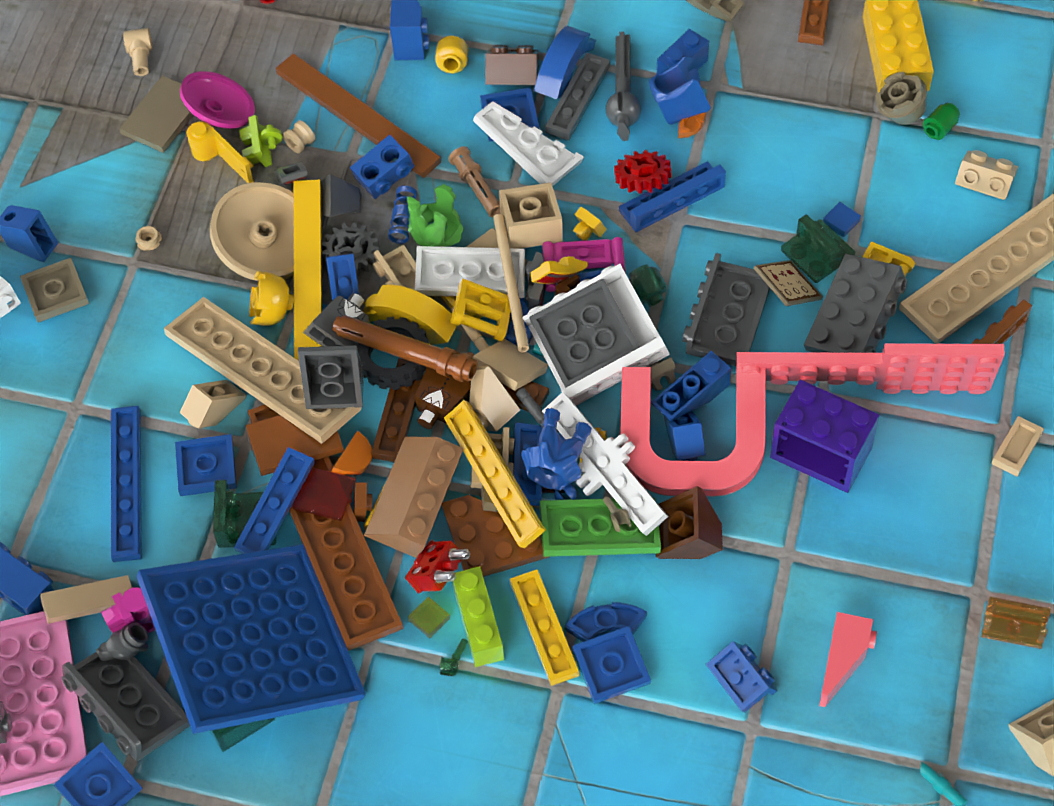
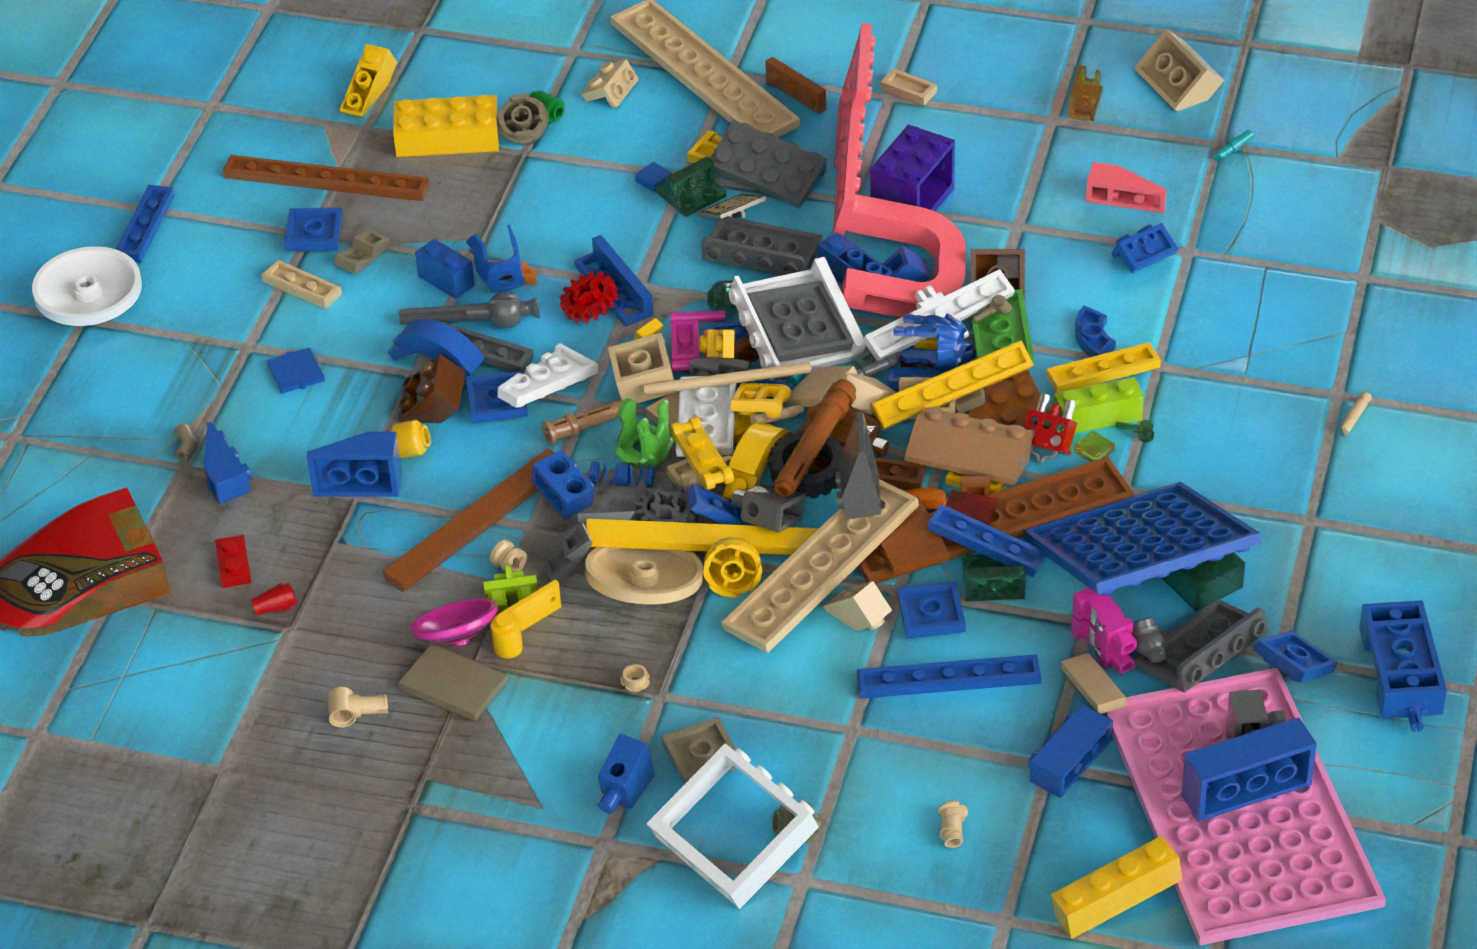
camera: 90 degrees left, 15 degrees down
blue plate [572,626,651,704] -> none
none -> yellow plate [670,416,734,490]

